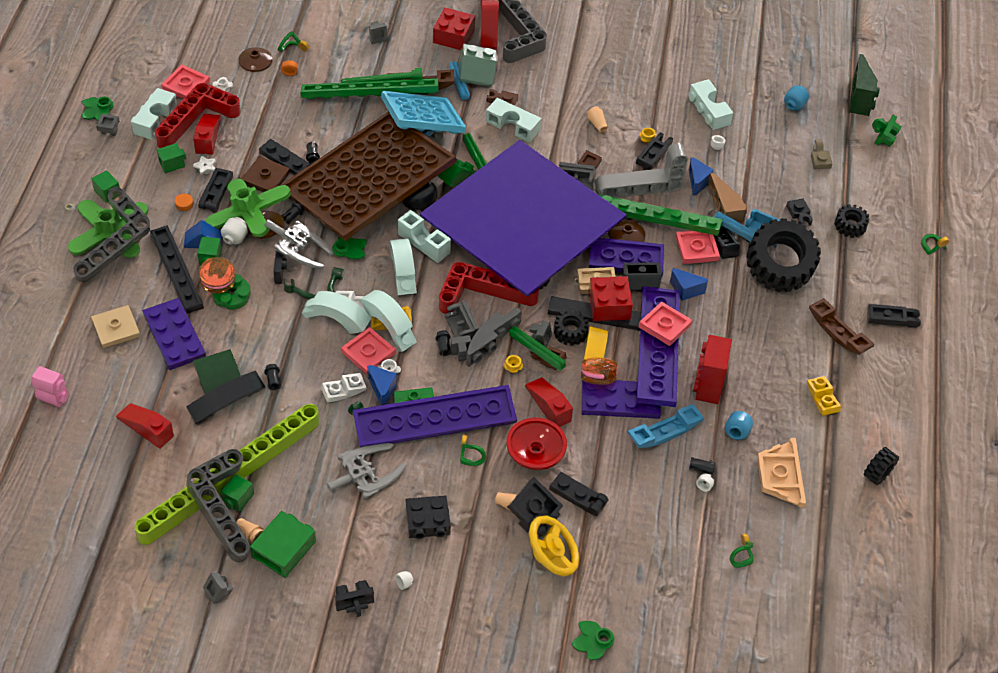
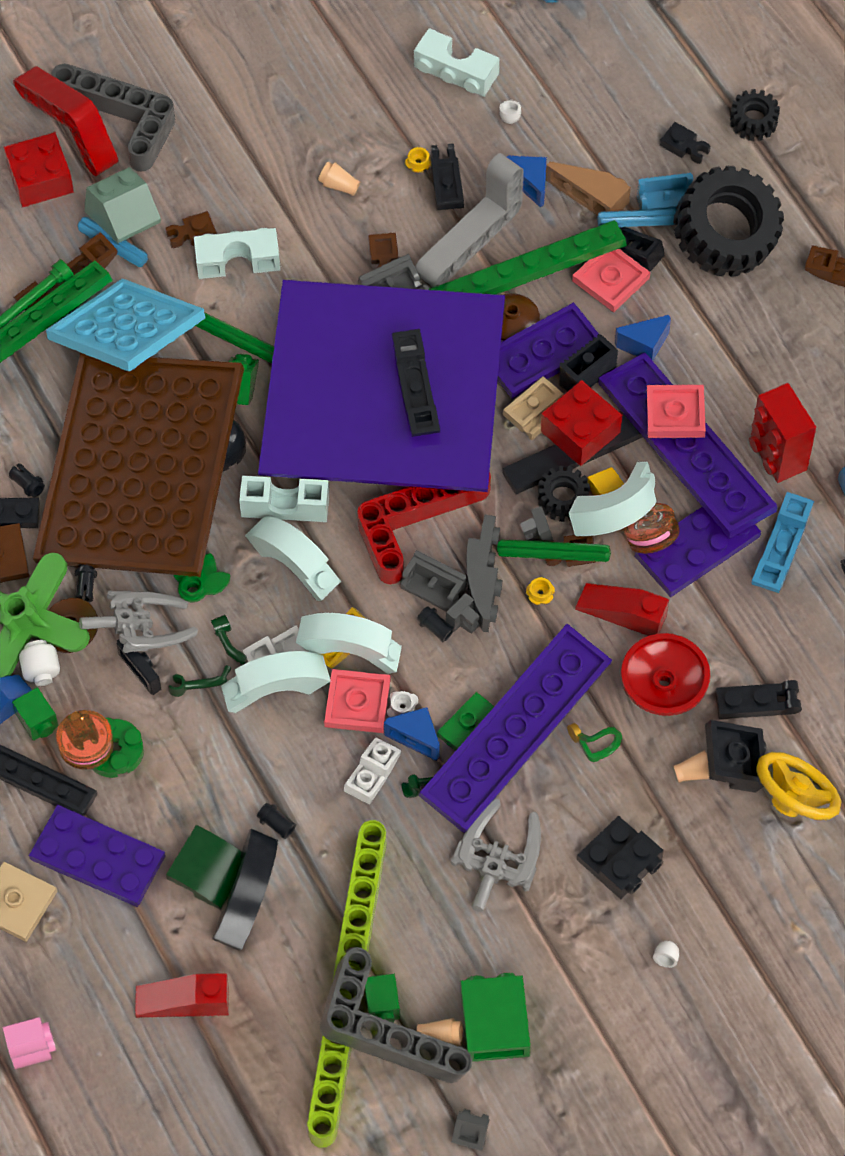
camera: 35 degrees left, 10 degrees up
black hips [335,580,374,617] -> none
dark tan plate [811,139,833,169] -> none
none -> black slope [392,329,440,437]
none -> light aqua arch [569,462,657,536]

